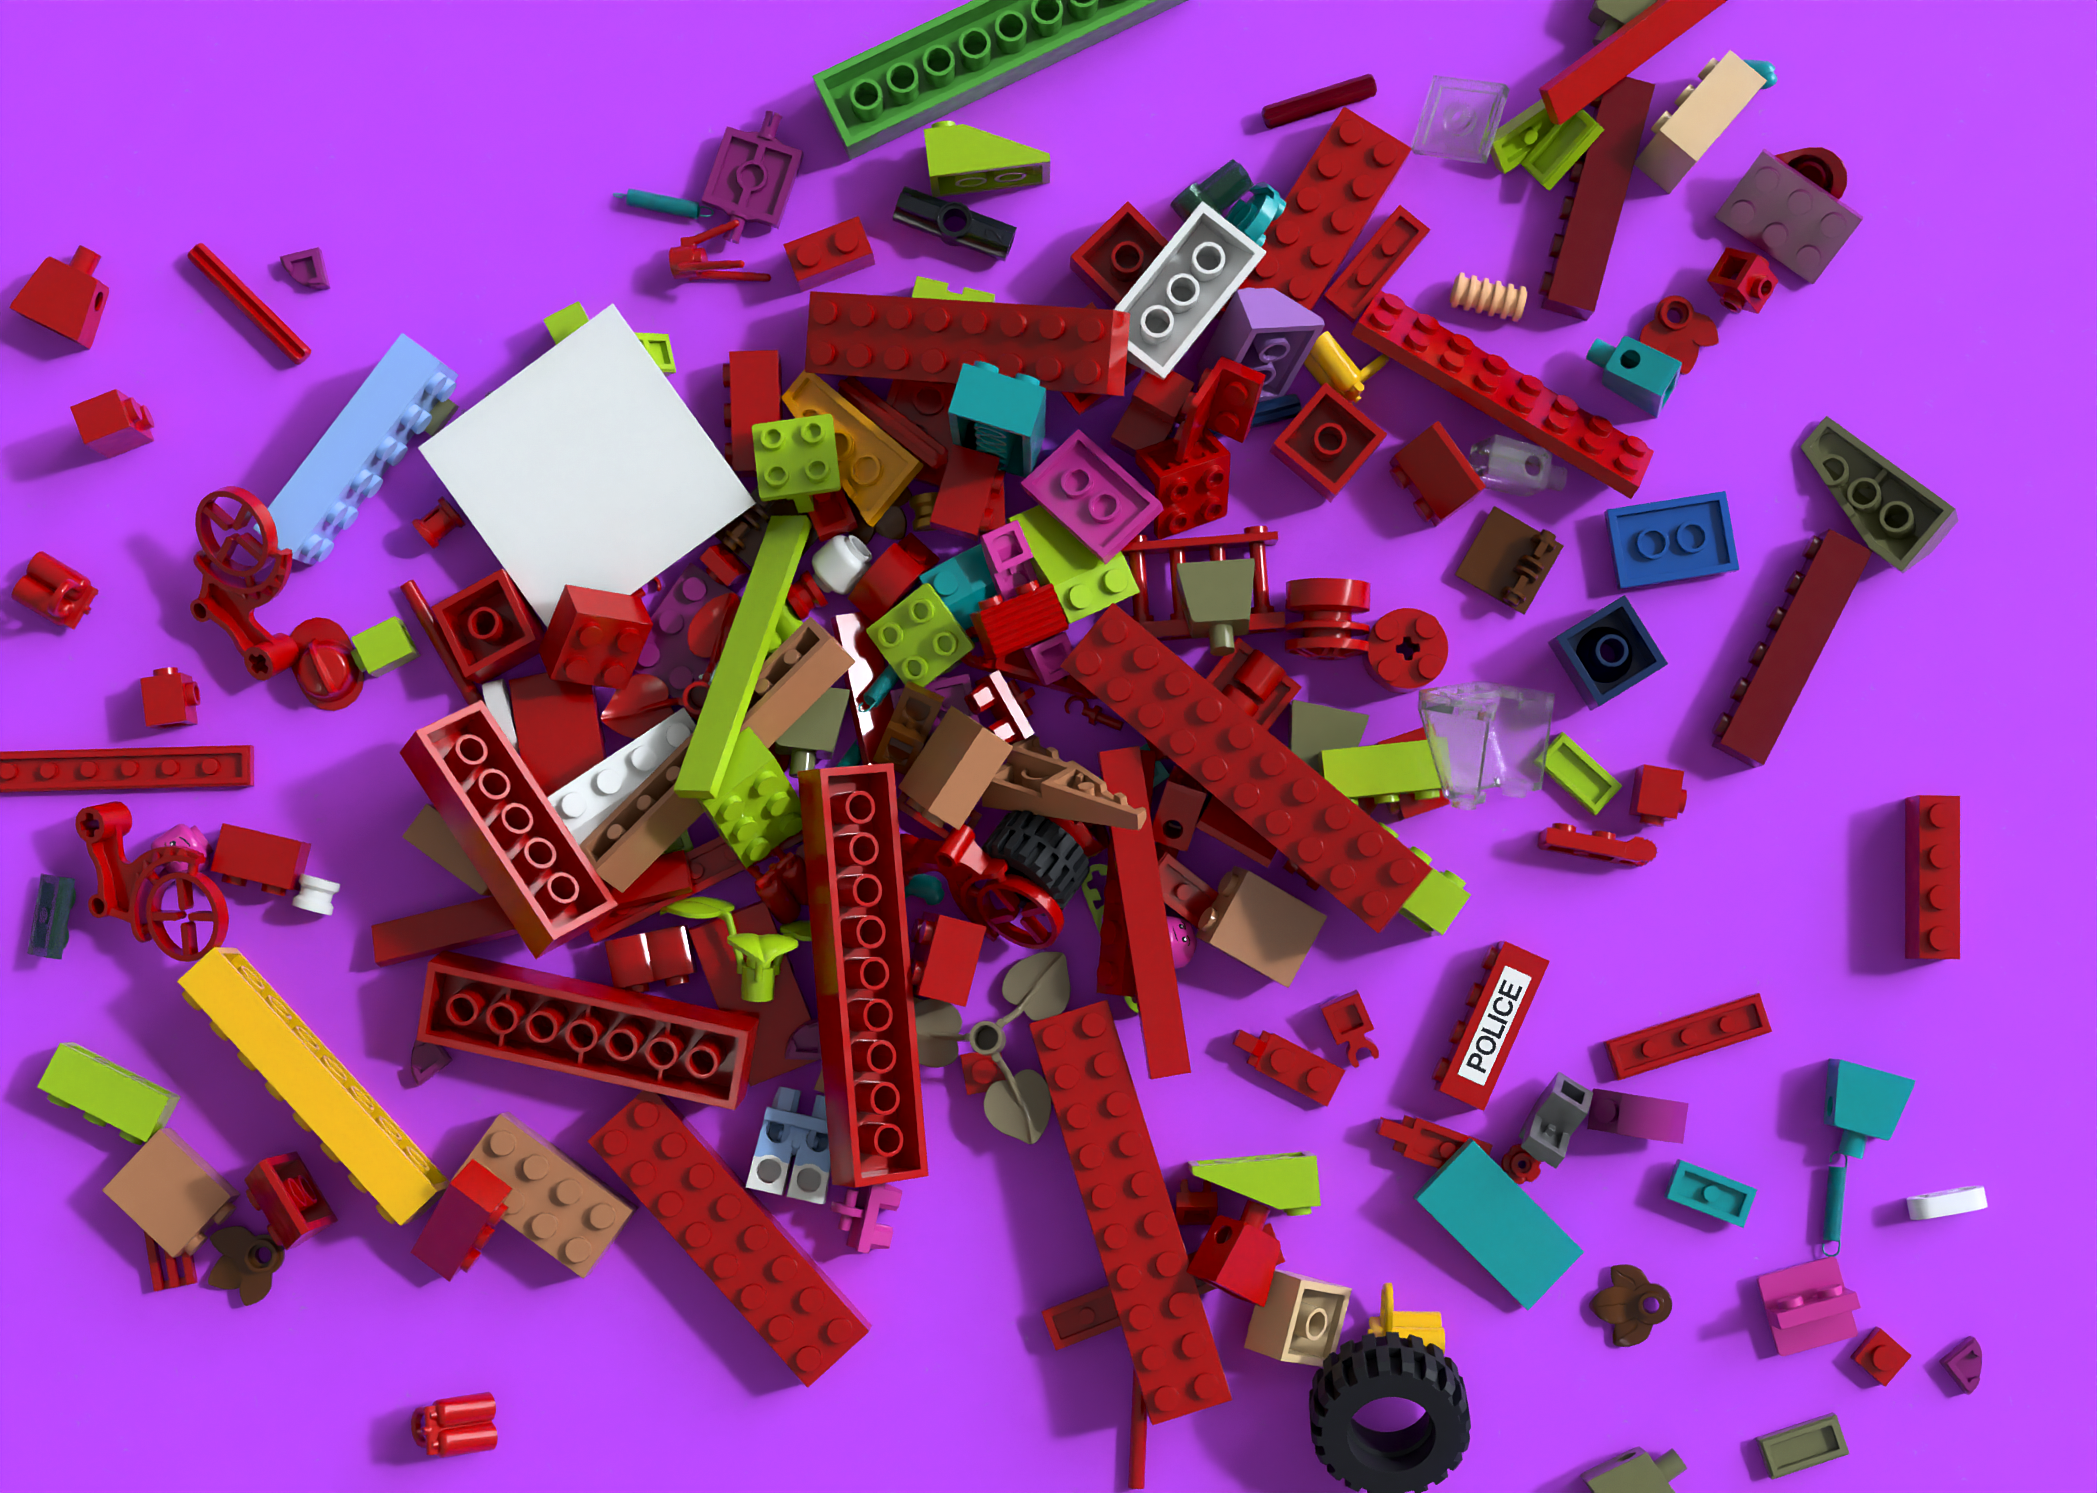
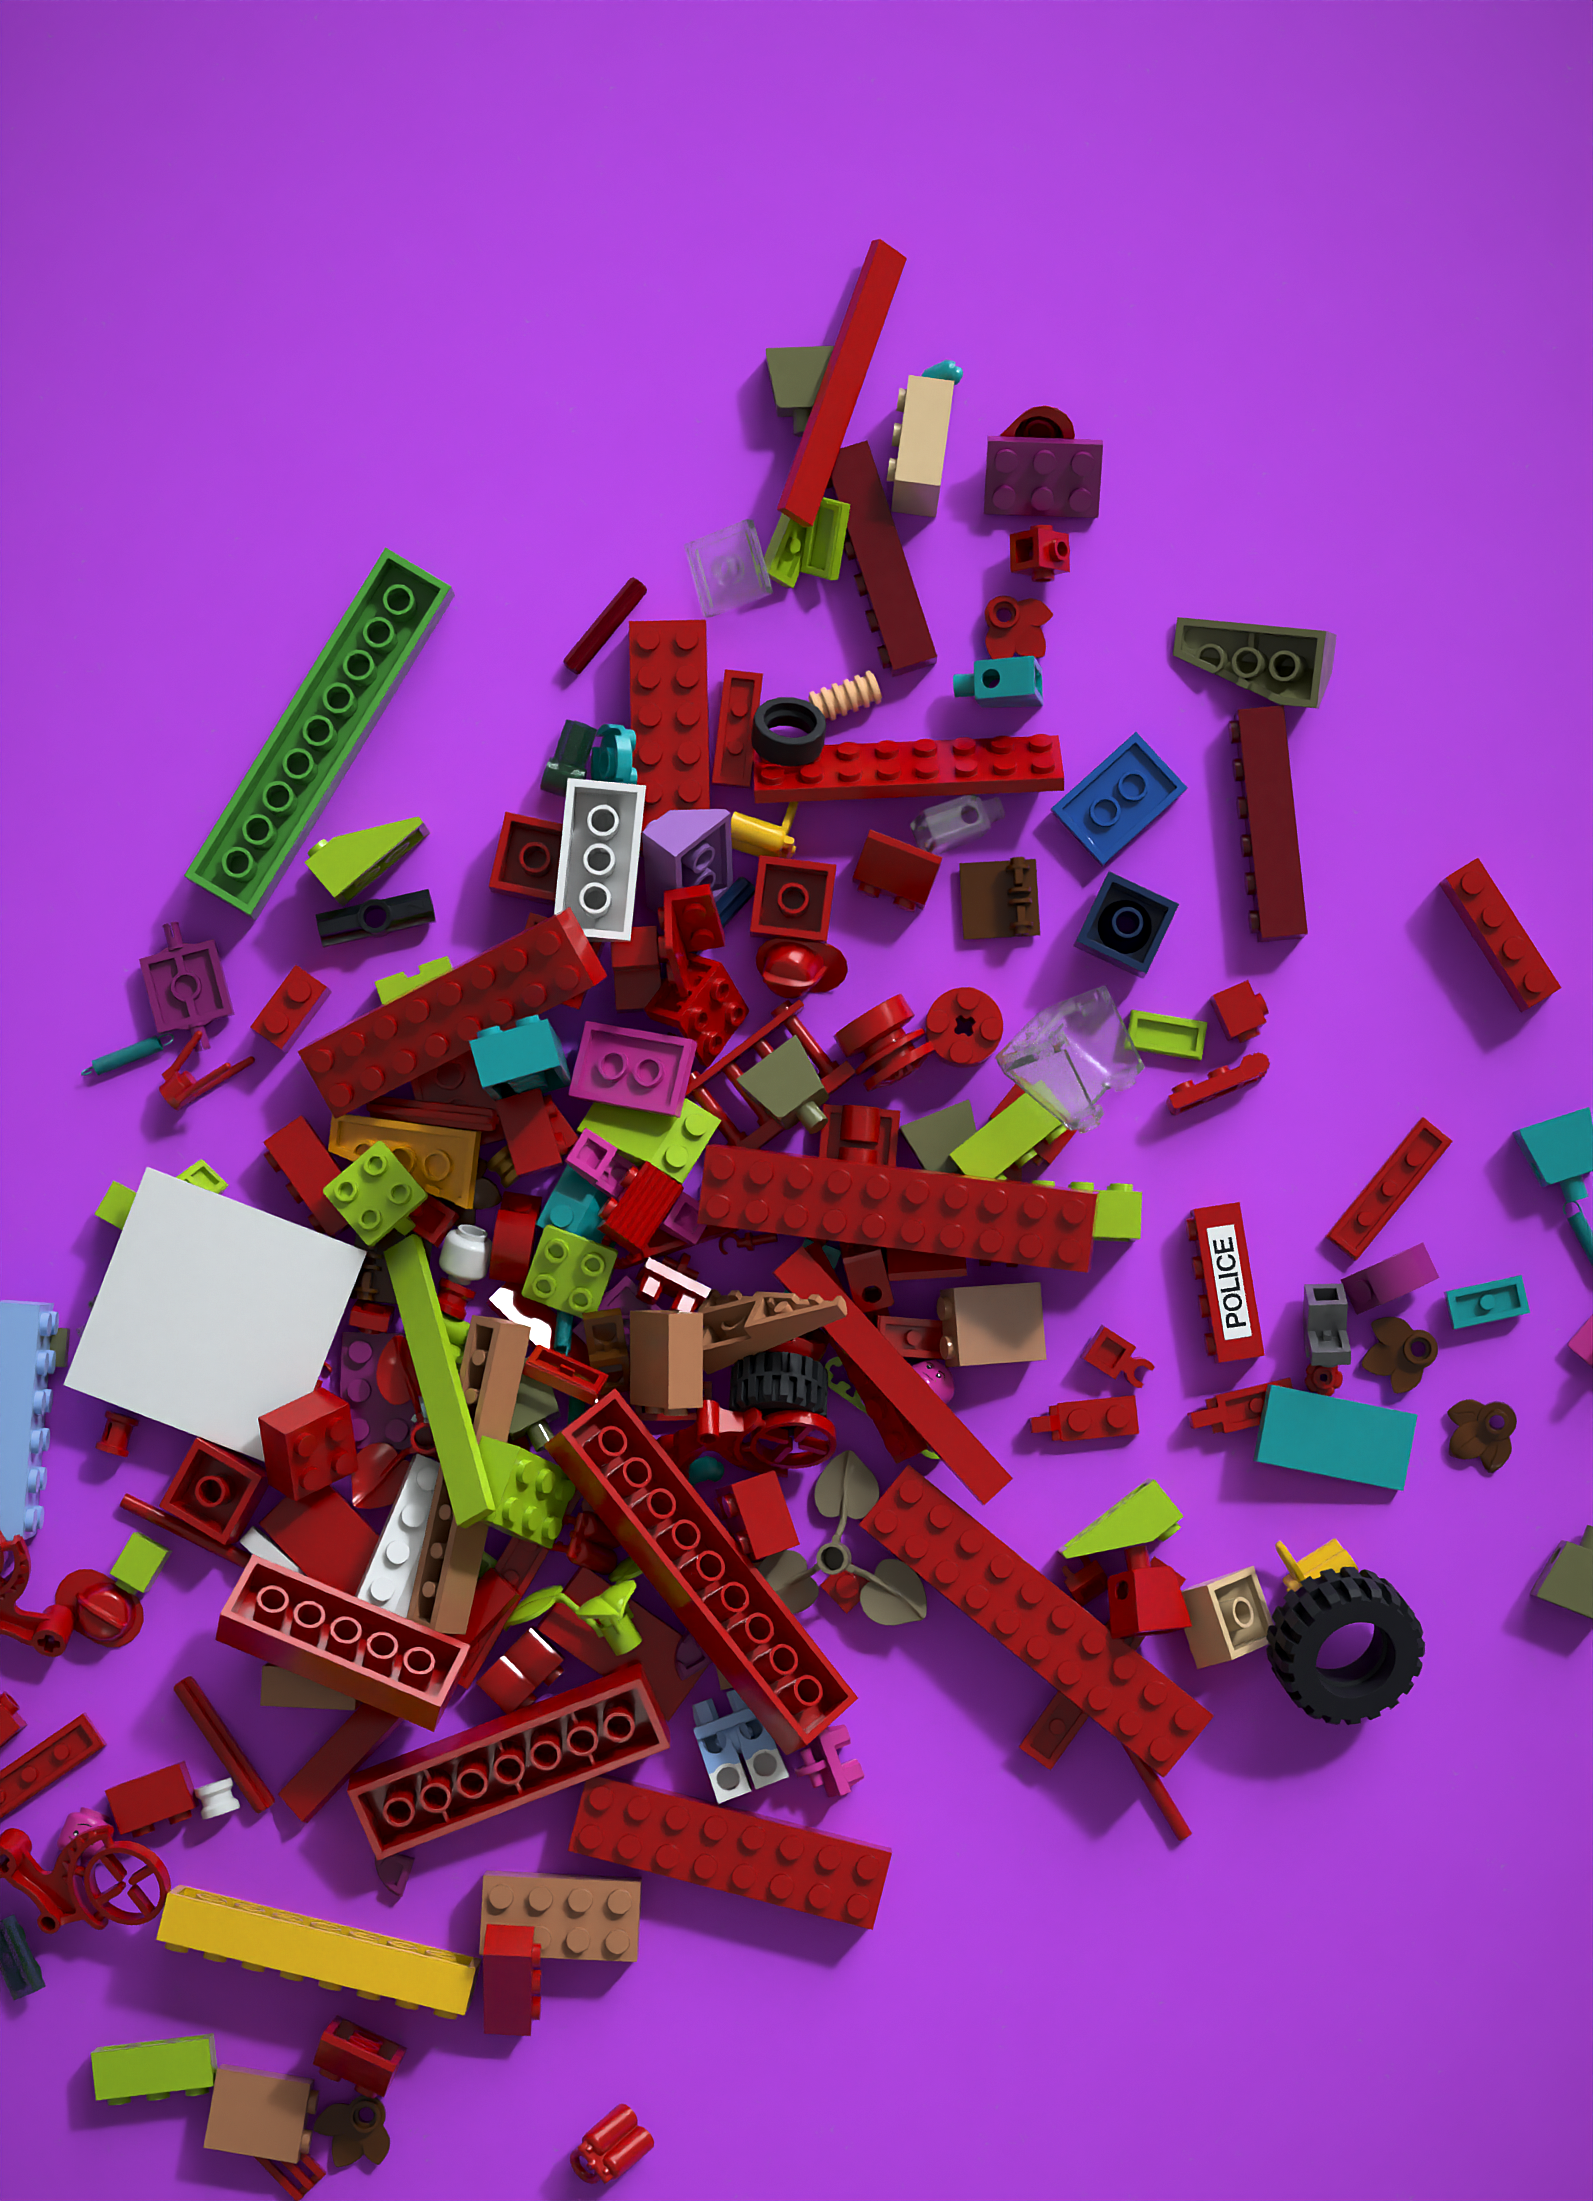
camera: 30 degrees left, 0 degrees up
none -> red axle [173,1676,275,1813]
none -> red tile [522,1344,609,1406]
none -> black tyre [751,697,826,766]
none -> red piece [755,937,848,999]
none -> reddish brown plate [1361,1317,1438,1393]

